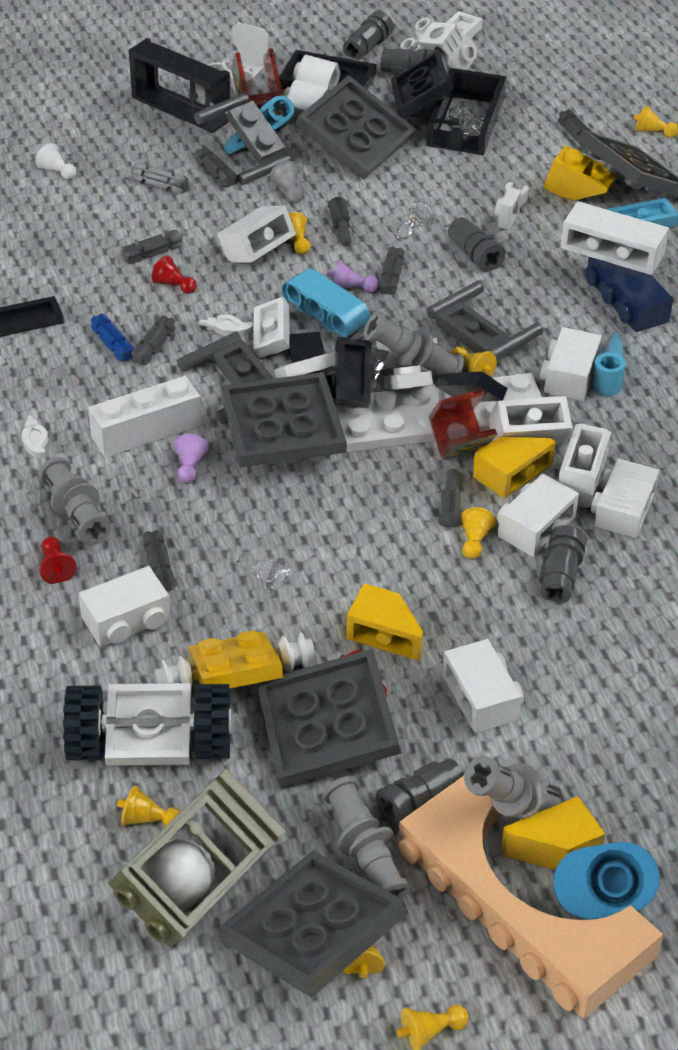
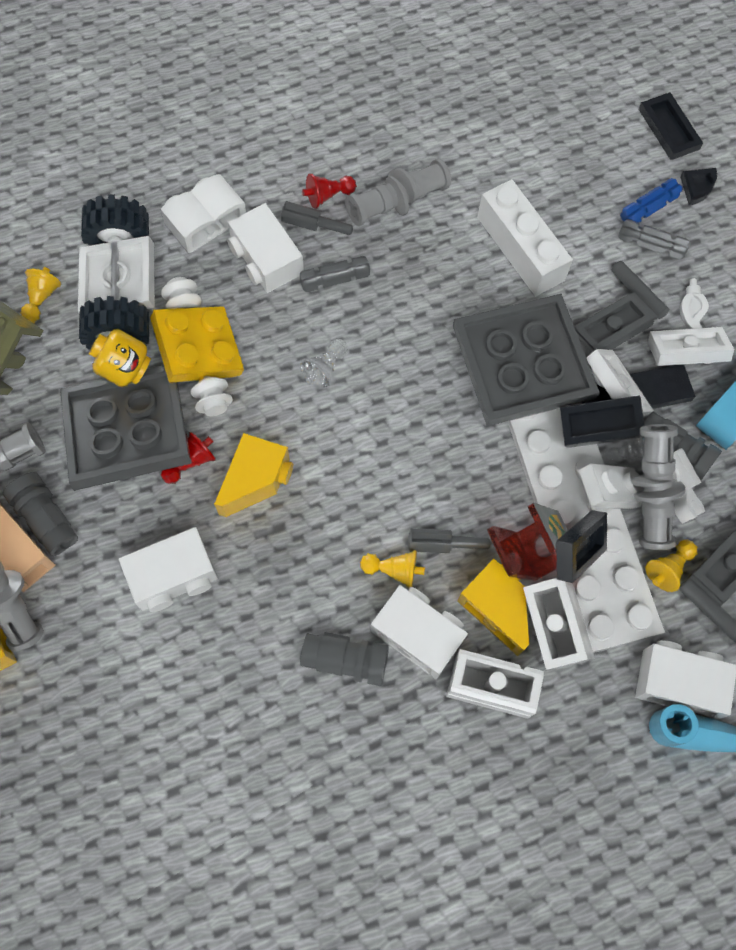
camera: 85 degrees right, 25 degrees up
white piece [21,415,48,458] -> none
lavender piece [174,434,209,484] -> none
white brick [591,458,660,539] -> none
none -> yellow head [88,329,151,387]
none -> white brick [161,174,246,253]
none -> dark grey axle [281,201,353,235]
none -> black tile [680,168,717,205]

